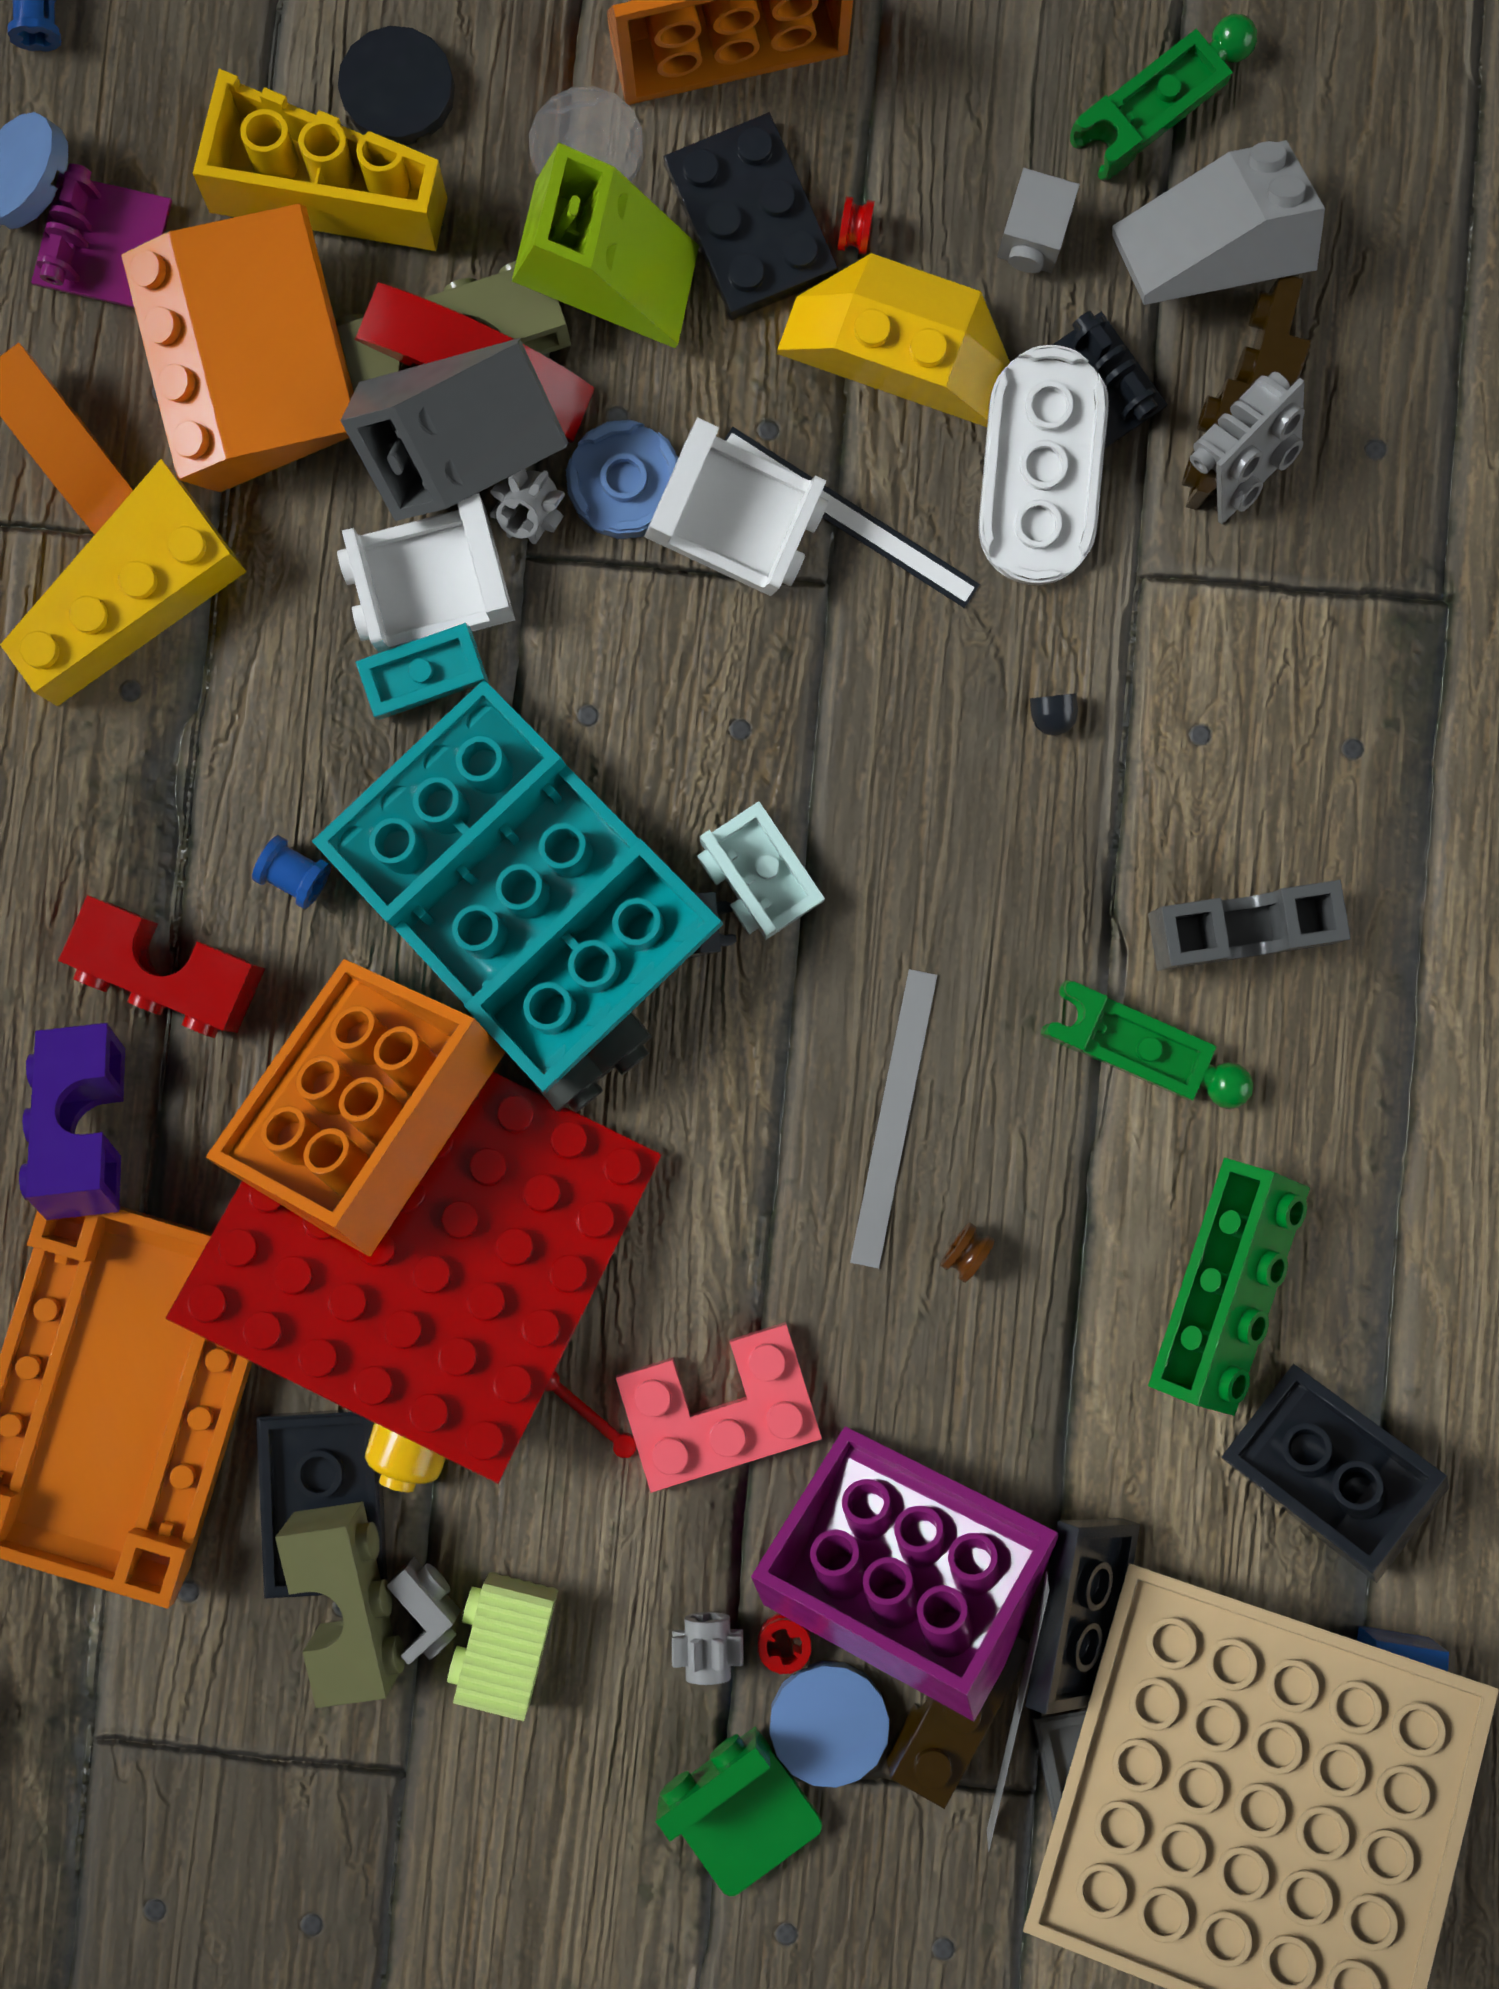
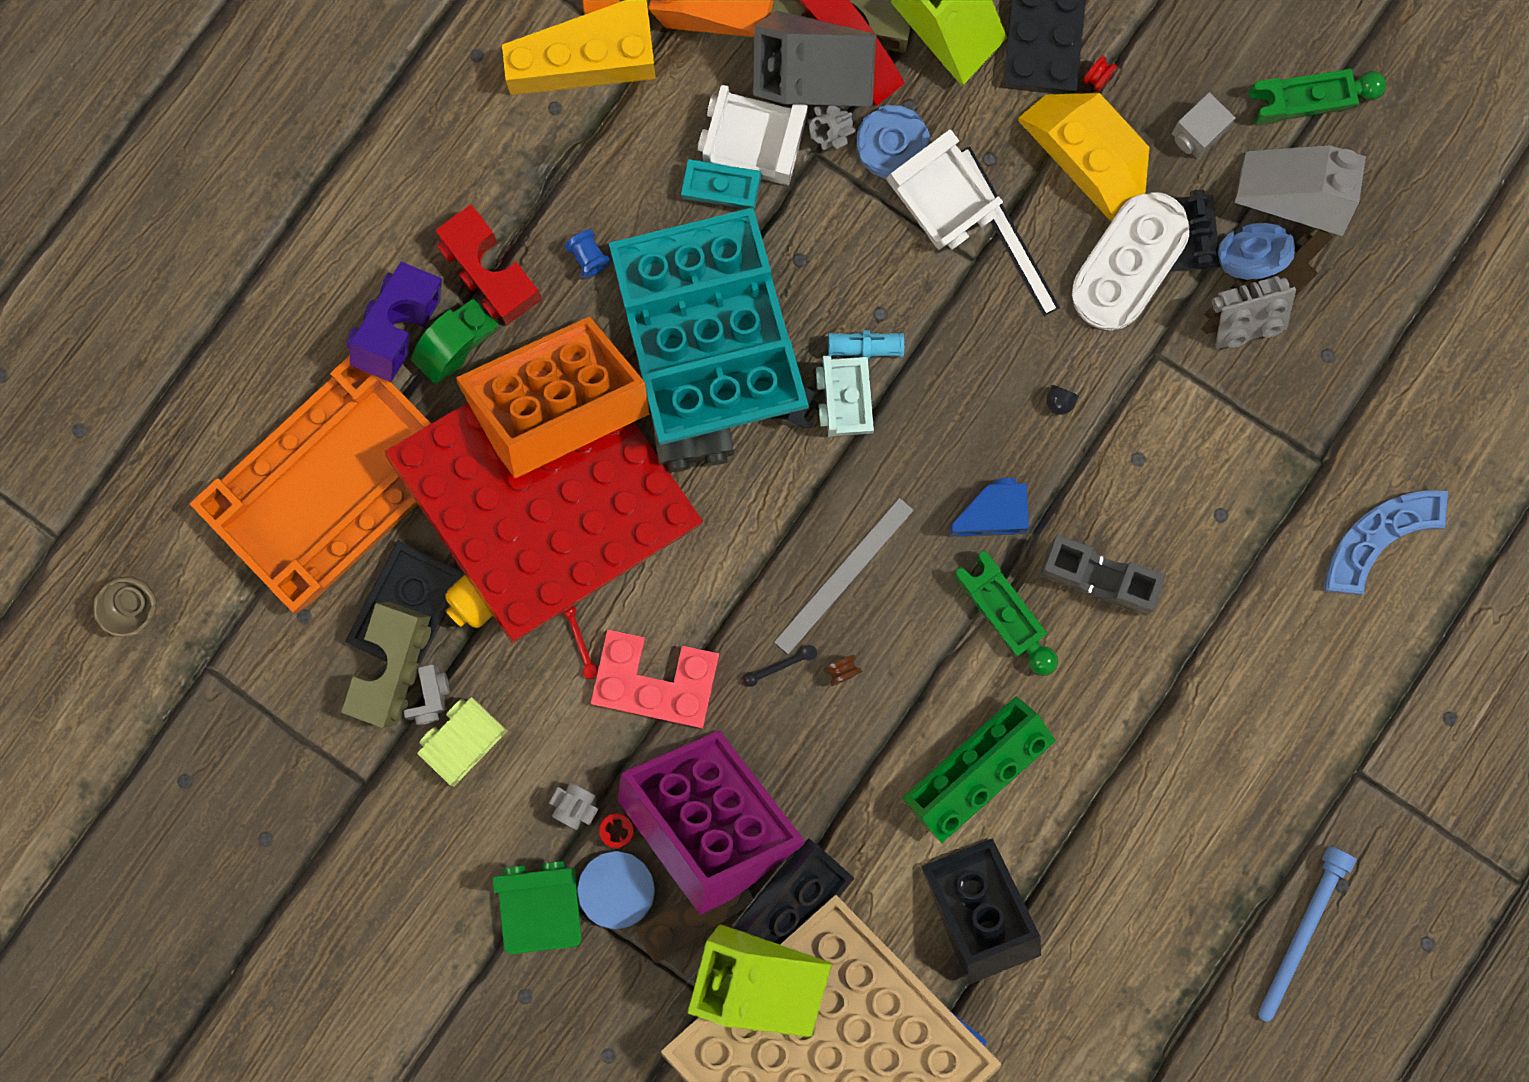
camera: 30 degrees right, 5 degrees down
none -> green brick [410,299,499,385]
none -> lime slope [688,924,832,1037]
none -> black hinge [743,645,817,687]
none -> medium azure pin [828,330,904,360]
none -> blue slope [949,478,1029,537]
none -> medium blue tile [1218,223,1295,280]

